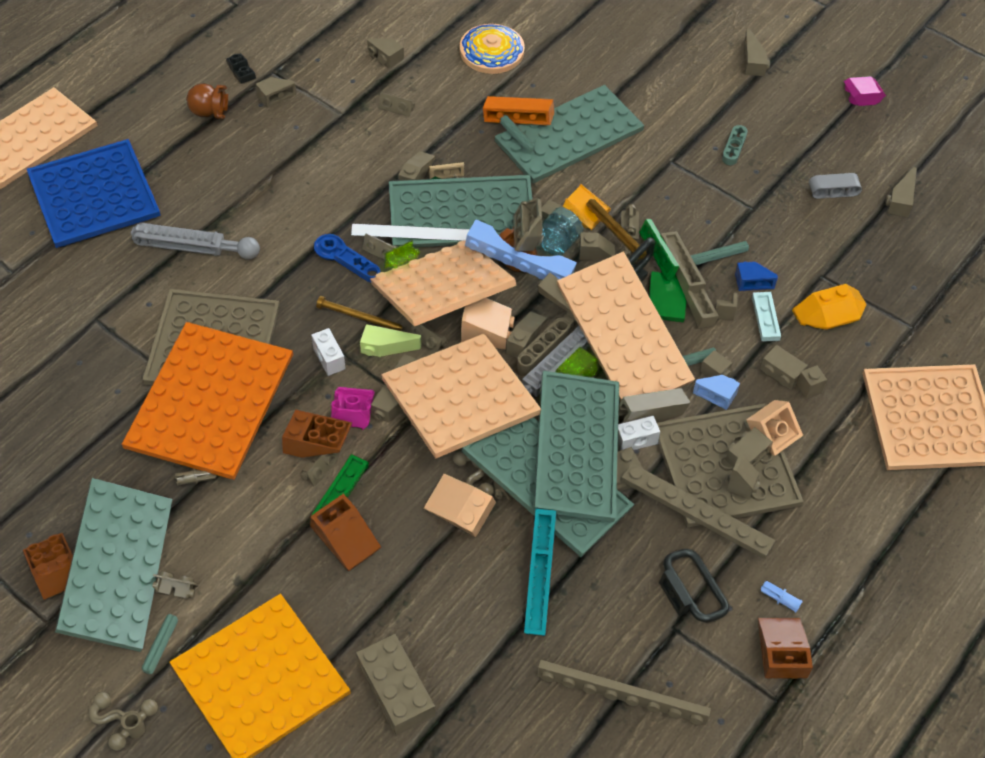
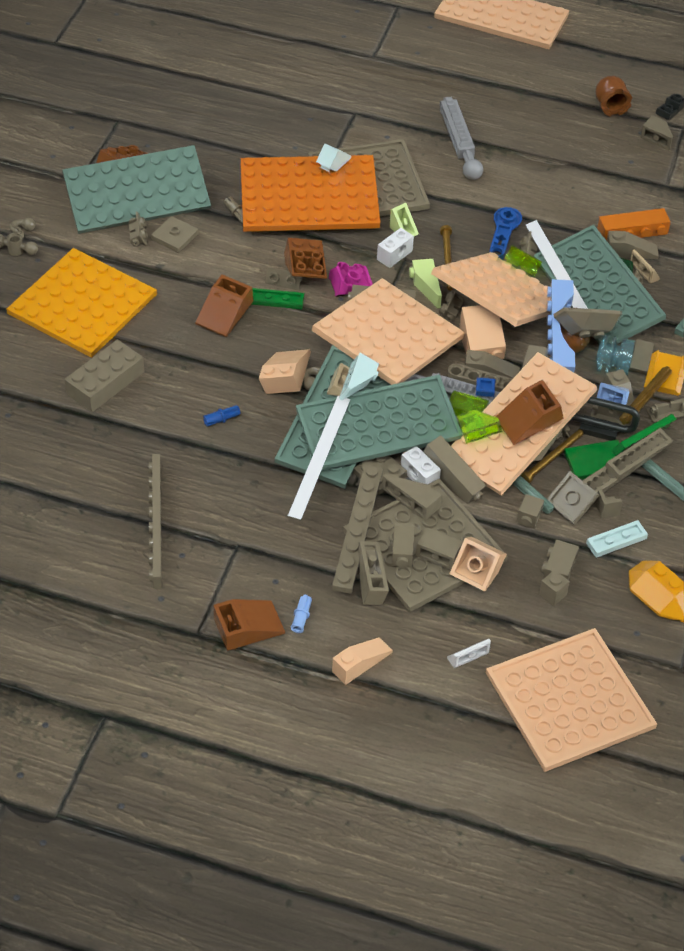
camera: 70 degrees right, 5 degrees down
blue plate [27,139,161,248] -> none
sand green axle [142,614,178,674] -> none
teal slope [524,509,556,636] -> none
pearl dark grey bar [659,549,729,623] -> none
light blue slope [693,375,740,410] -> none
blue slope [735,262,778,291] -> none
none -> dark tan plate [151,216,199,253]
none -> blue axle [203,405,241,427]
none -> white sticker [288,396,350,520]
none -> light aqua slope [316,144,351,172]
none -> tan slope [327,363,349,396]
none -> light nougat slope [332,637,393,685]
none -> light aqua slope [339,353,379,400]
none -> dark tan slope [359,541,389,605]
none -> dark tan slope [382,474,442,520]
none -> yellowish green slope [390,203,419,236]
none -> white slope [447,639,491,668]
none -> clear neon green slope [457,410,502,444]
none -> blue tile [476,377,496,397]
none -> dark orange slope [495,379,564,445]
none -> dark tan plate [547,471,599,525]
none -> orange brick [597,208,671,241]
none -> light blue slope [597,383,629,405]

